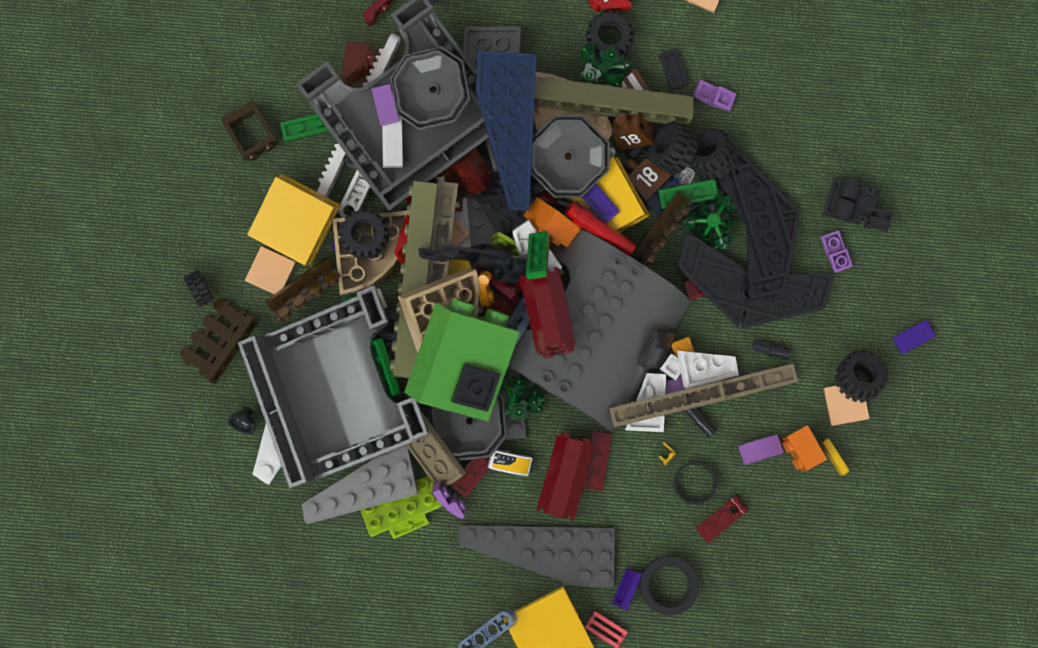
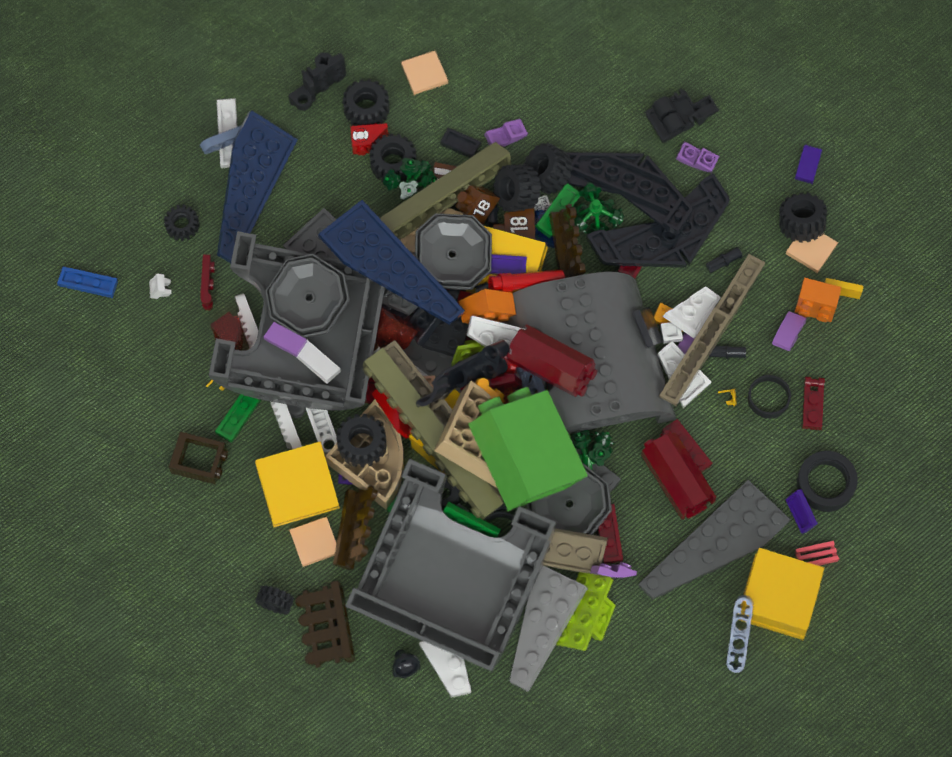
camera: 45 degrees left, 15 degrees down
black tile [451,364,501,412] -> none
slope [488,449,533,476] -> none
green plate [526,231,550,280] -> none

